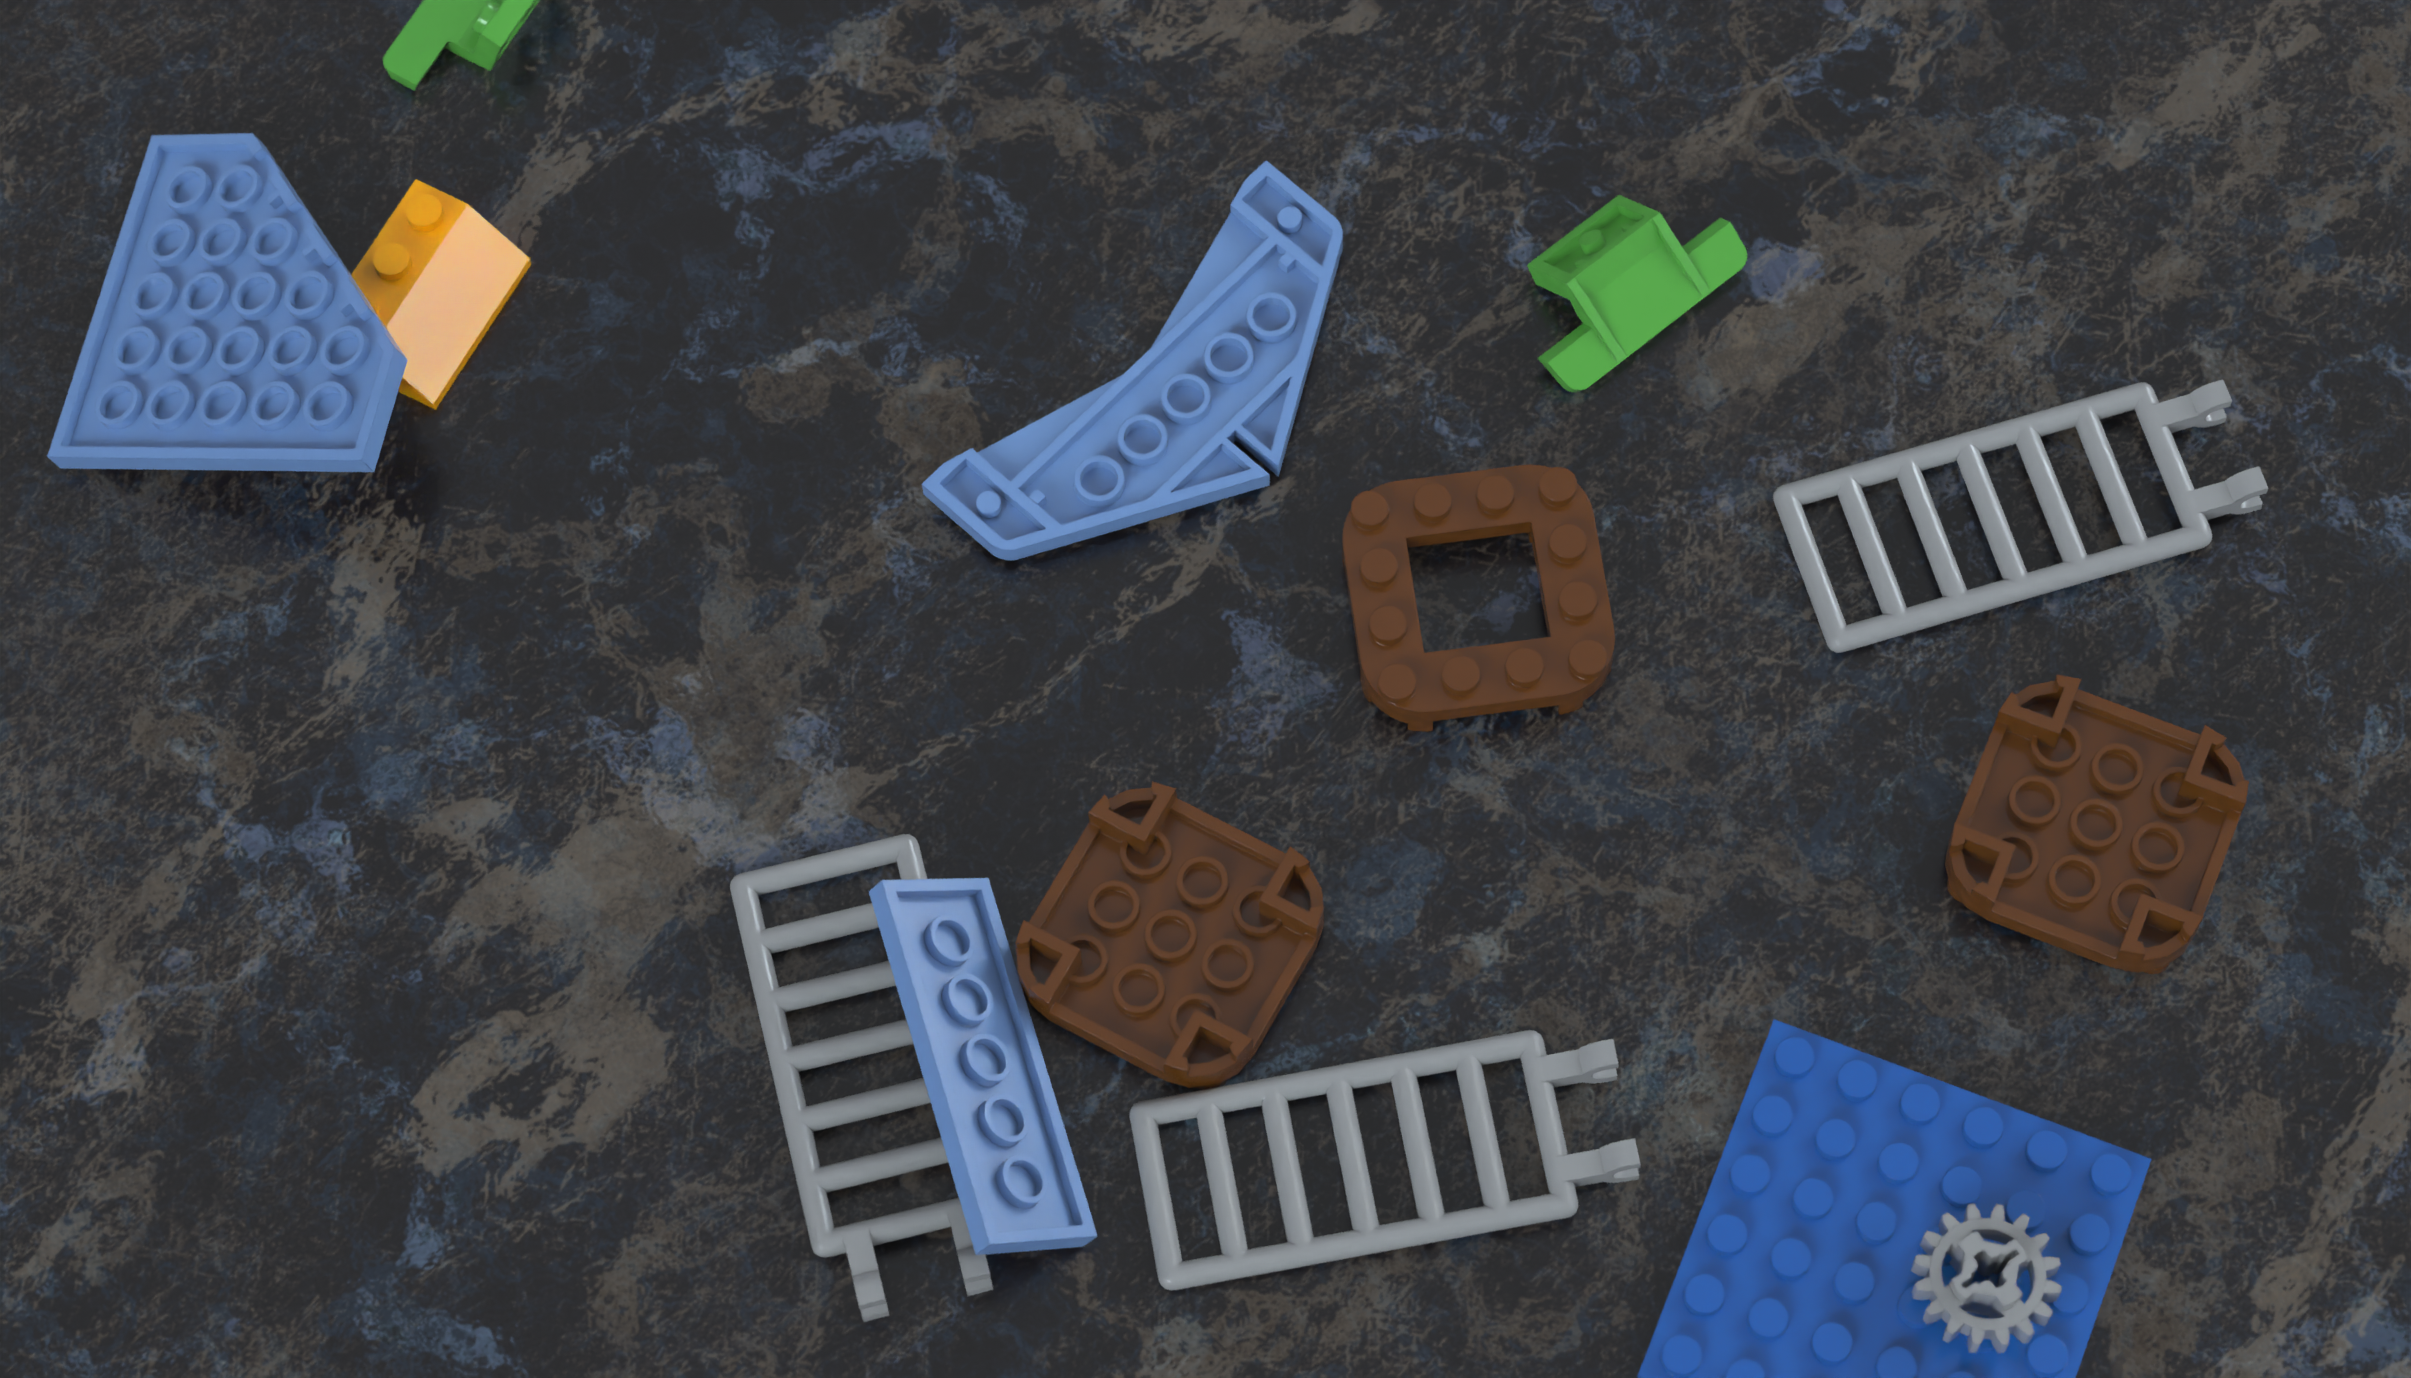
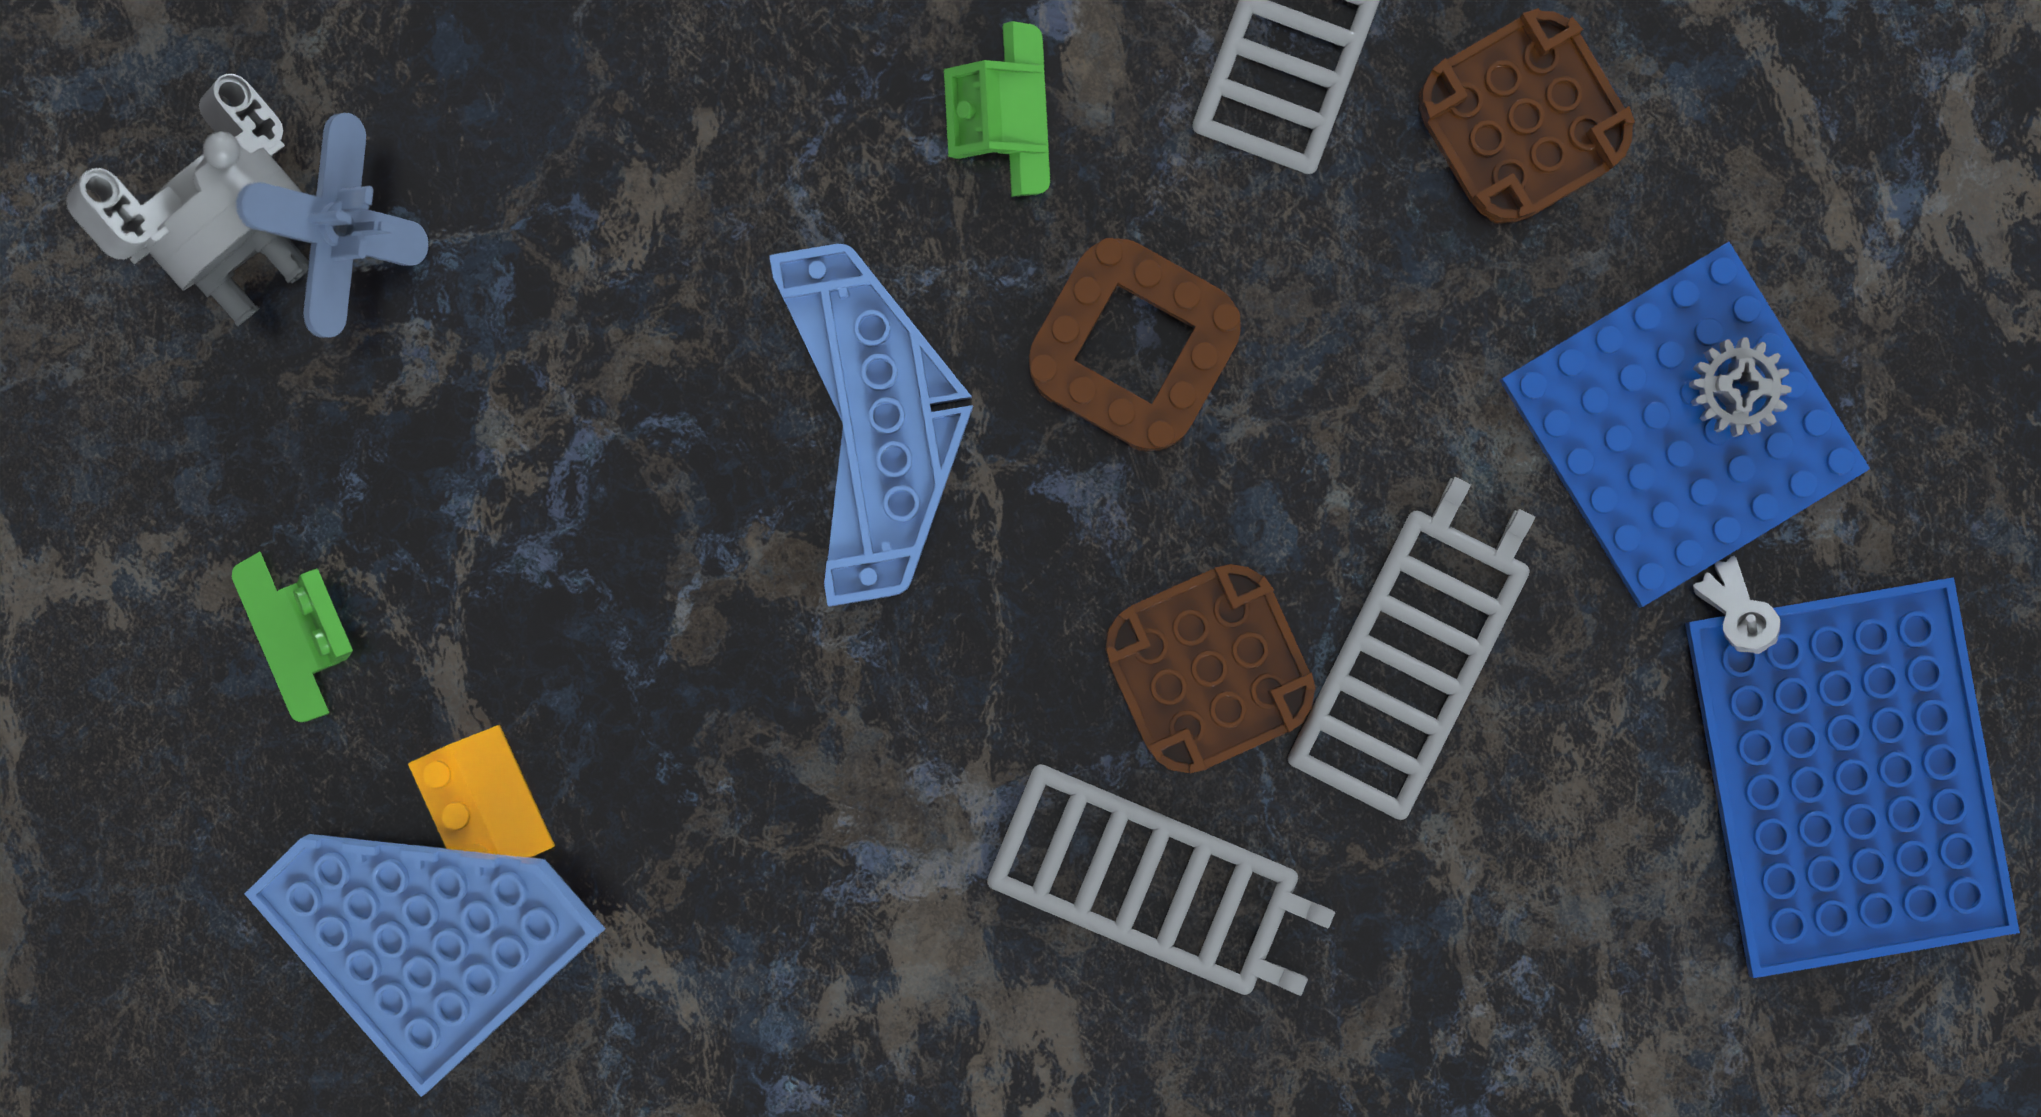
camera: 55 degrees left, 20 degrees up
medium blue plate [869,878,1097,1255] -> none

